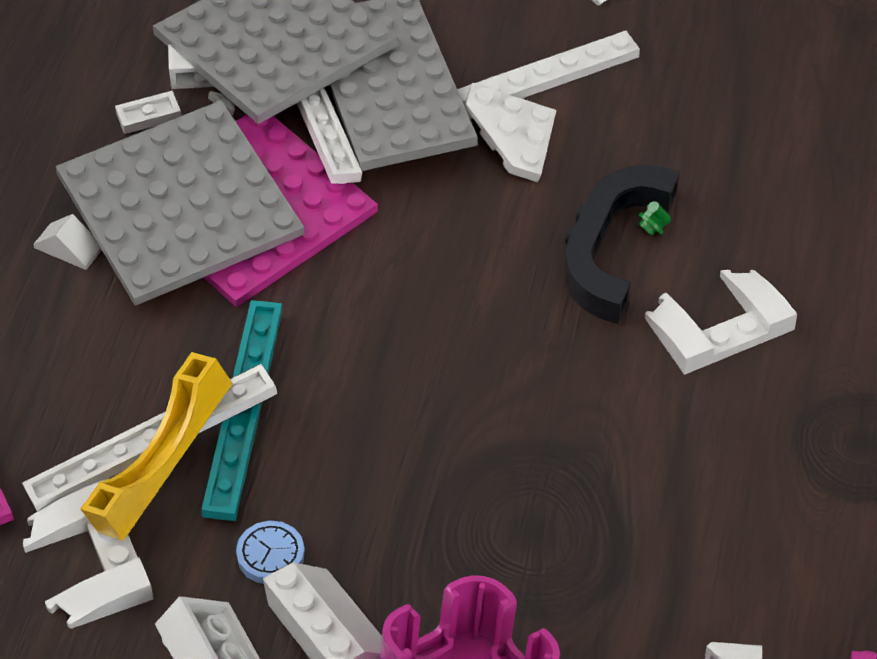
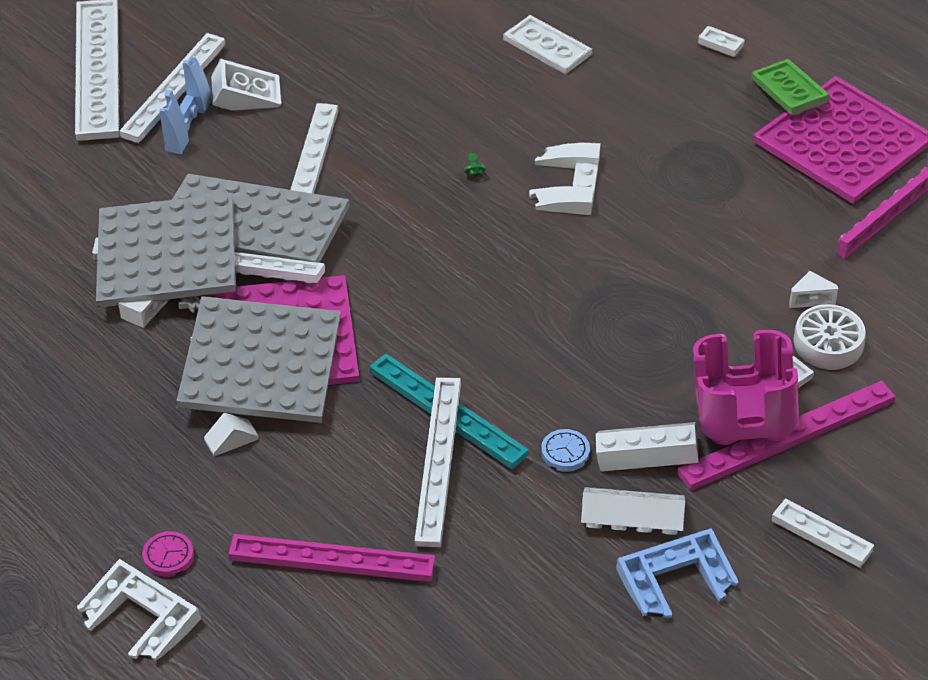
camera: 55 degrees left, 5 degrees down
white wedge [23,479,153,629] -> none
yellow arch [80,352,233,541] -> none
white plate [115,91,181,134] -> none
white plate [465,83,556,182] -> none
black arch [565,165,680,324] -> none

